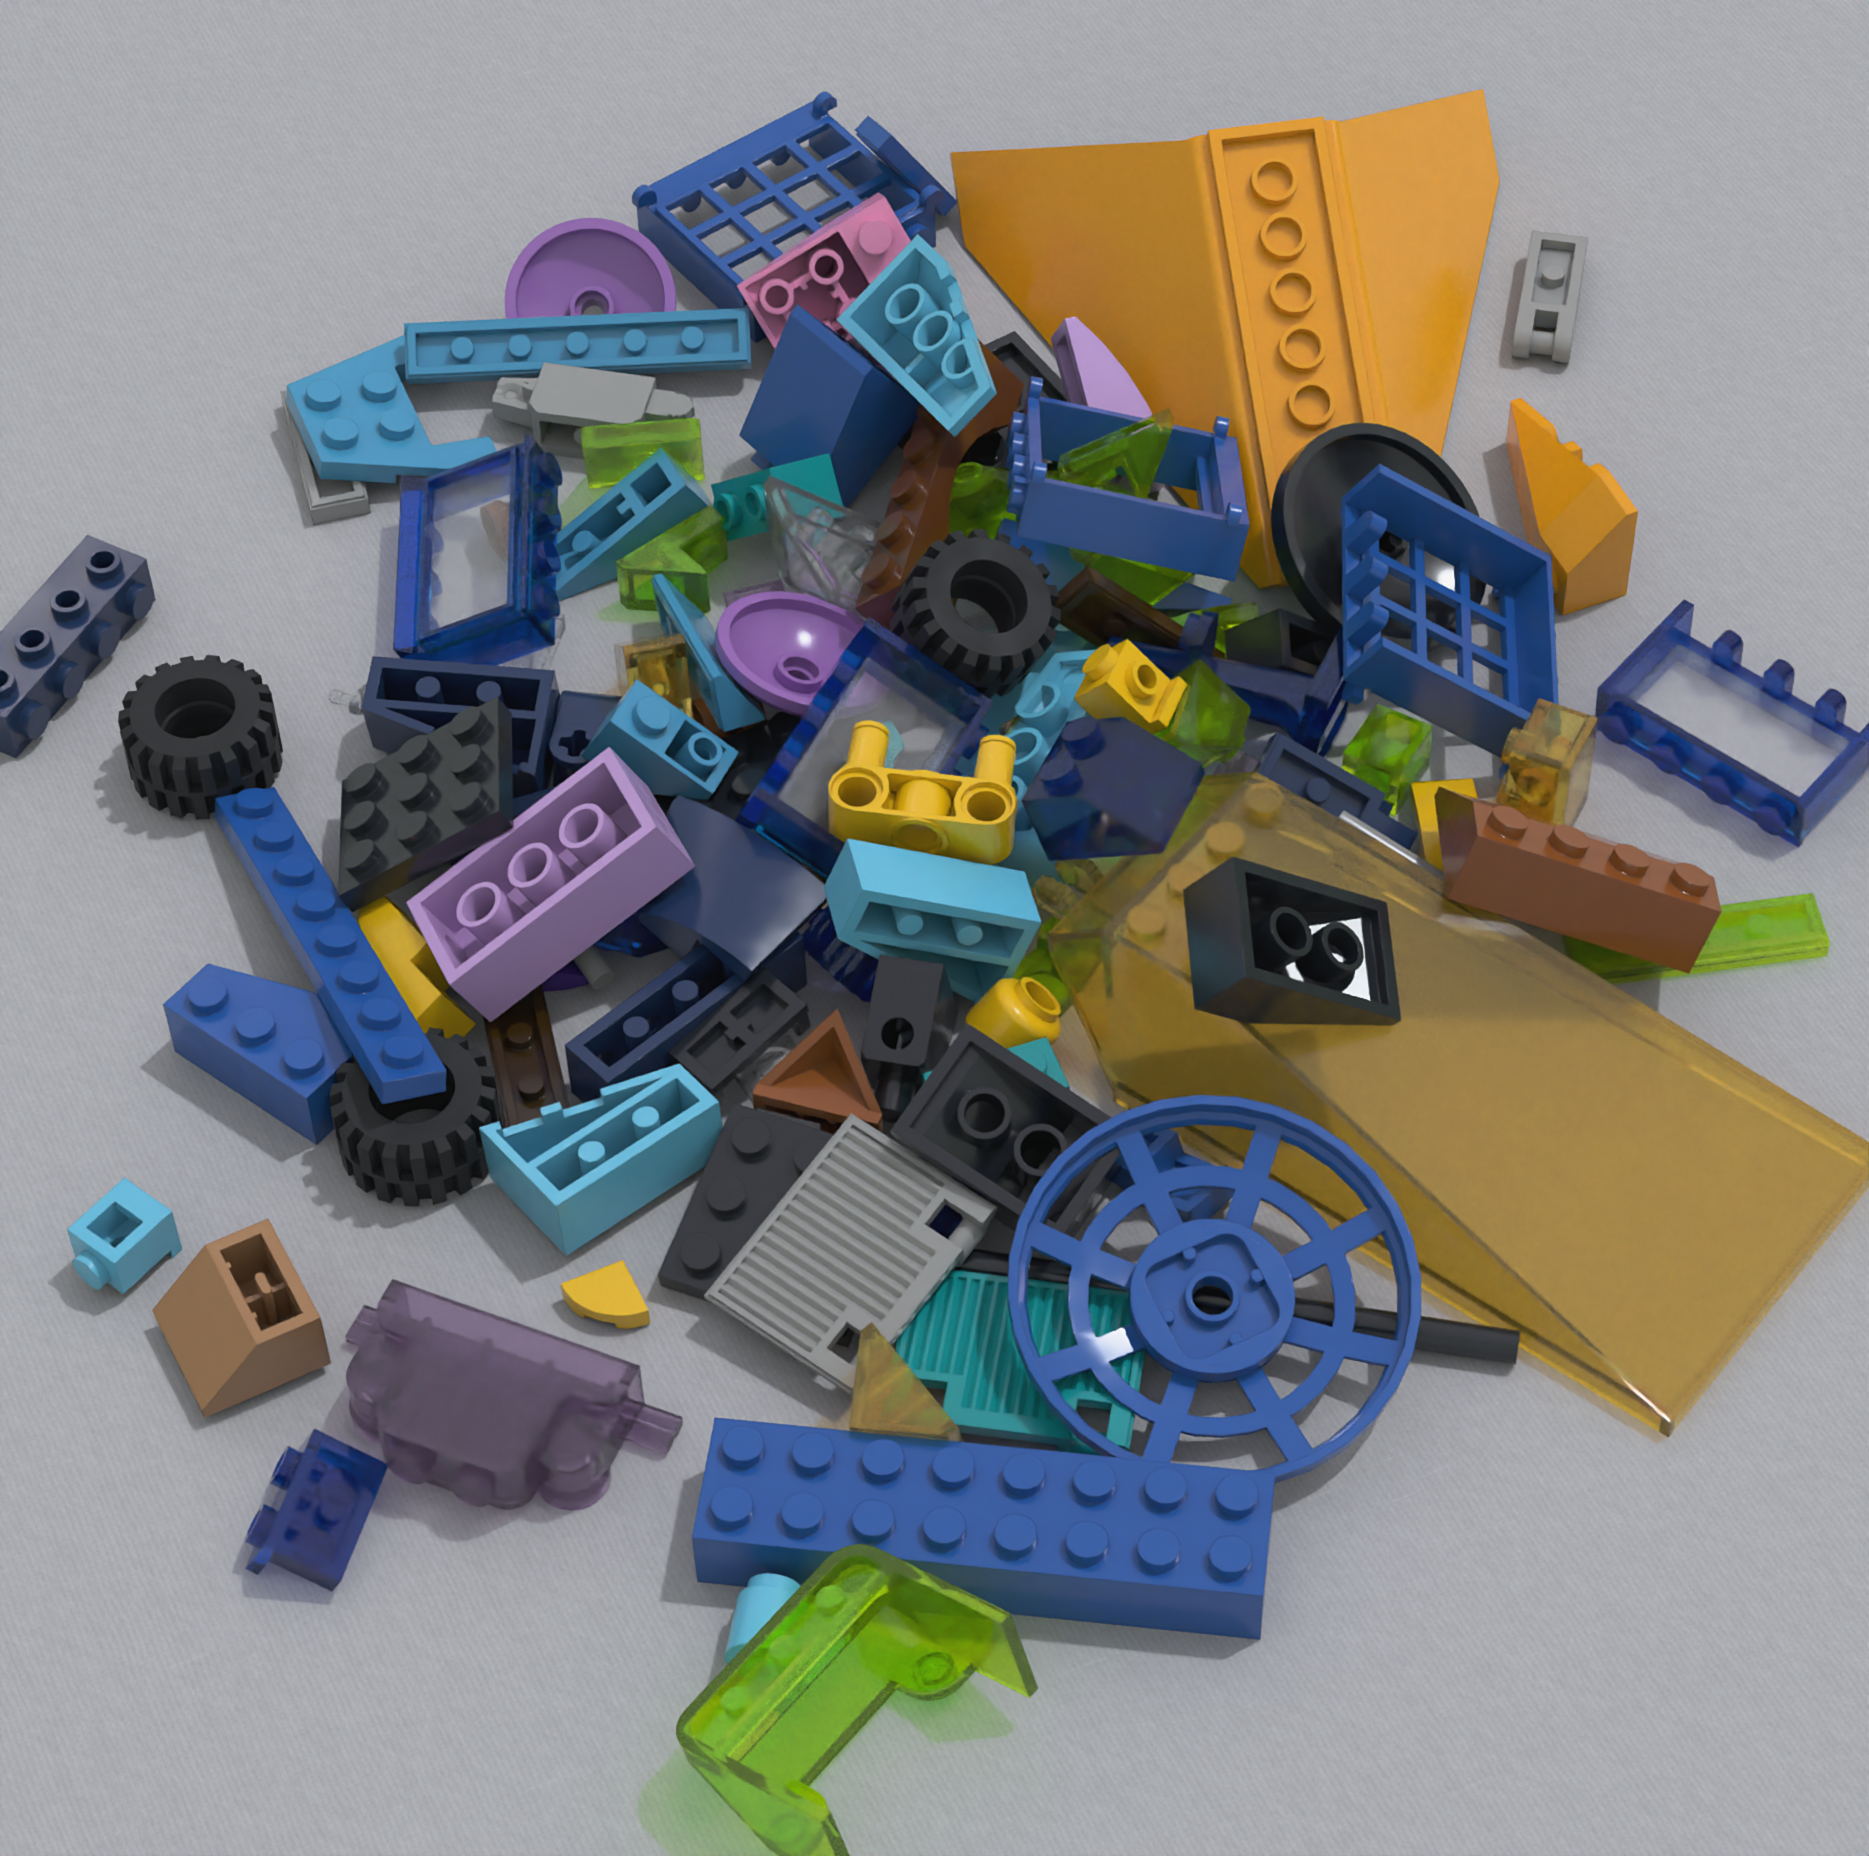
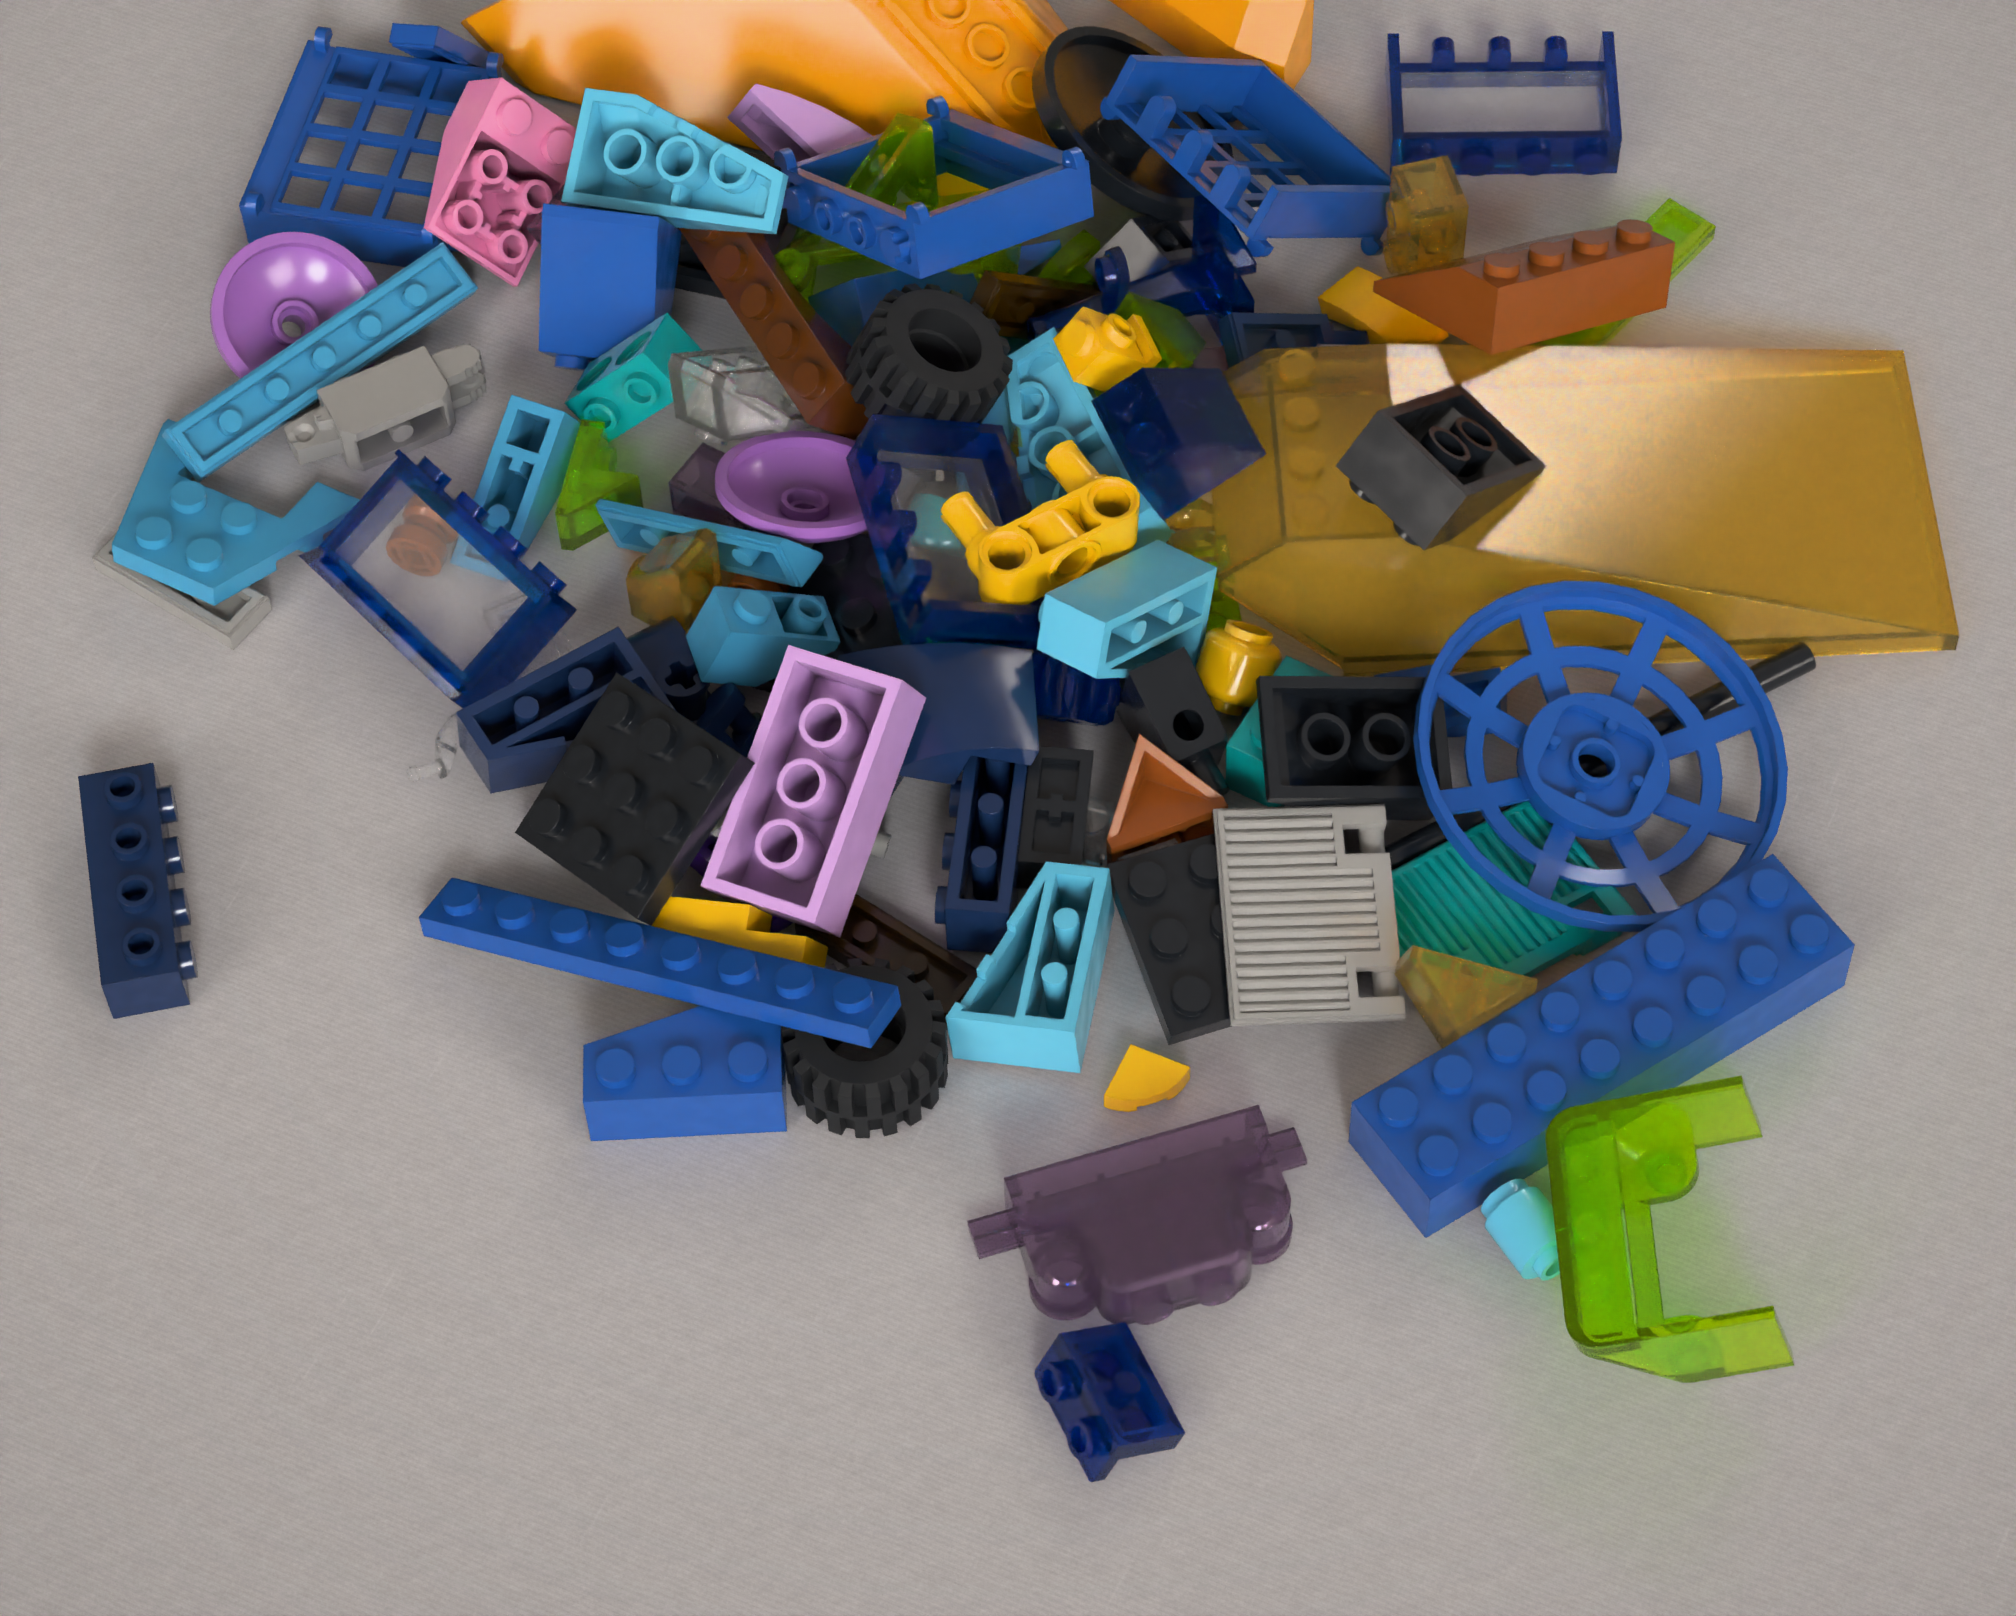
camera: 40 degrees left, 5 degrees up
medium azure brick [67,1177,182,1294] -> none
black tyre [118,655,283,820] -> none
medium nougat slope [152,1218,331,1418] -> none
clear neon green tile [581,418,705,489] -> none
clear neon green brick [1342,704,1433,816] -> none

